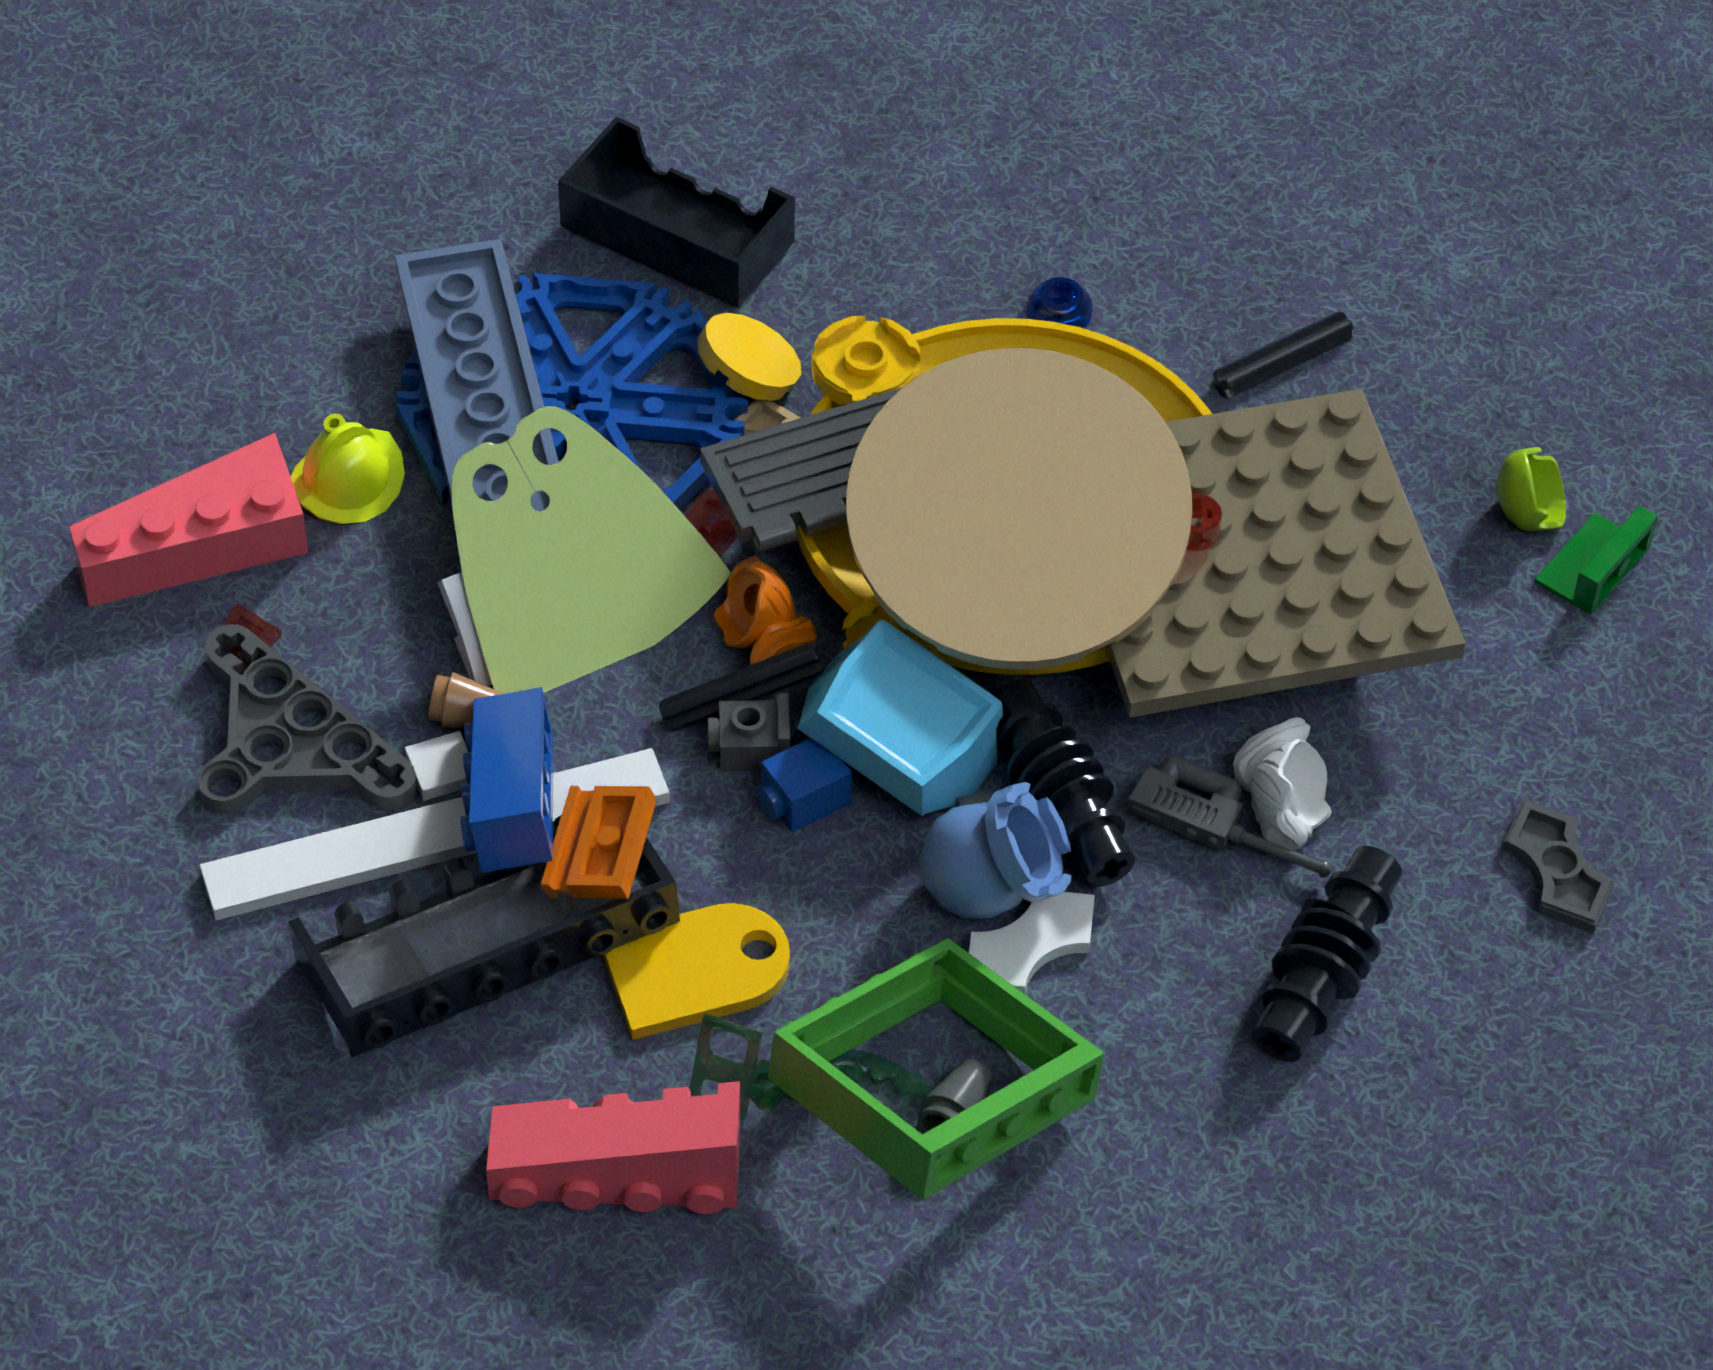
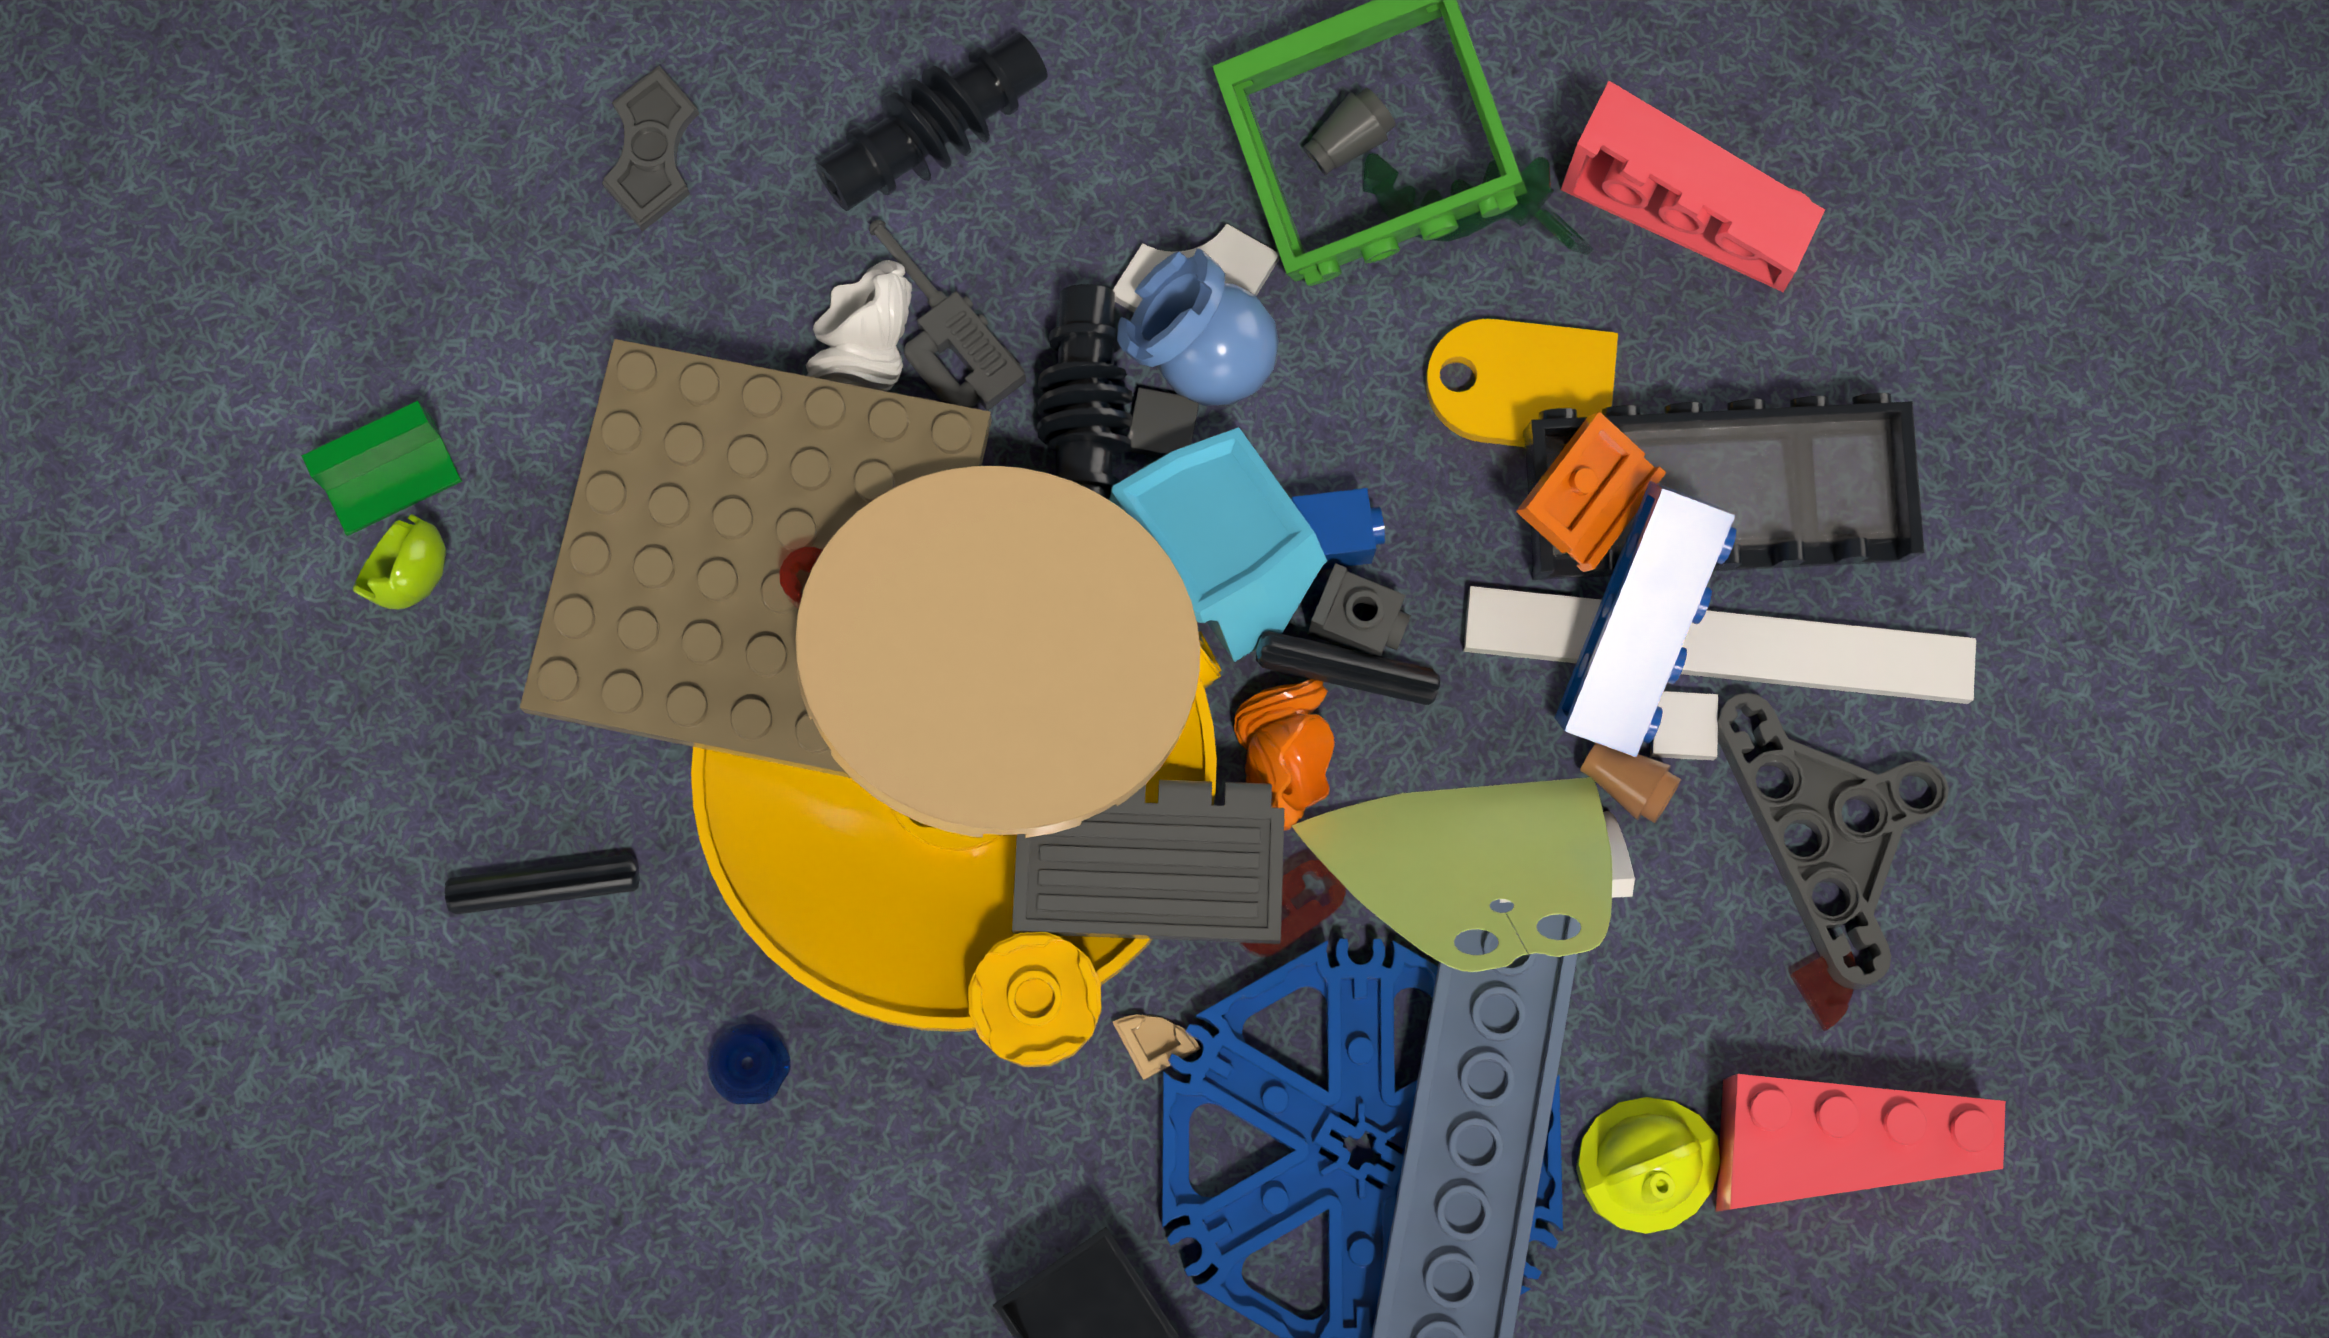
camera: 155 degrees left, 25 degrees up
yellow tile [697,313,801,401] -> none

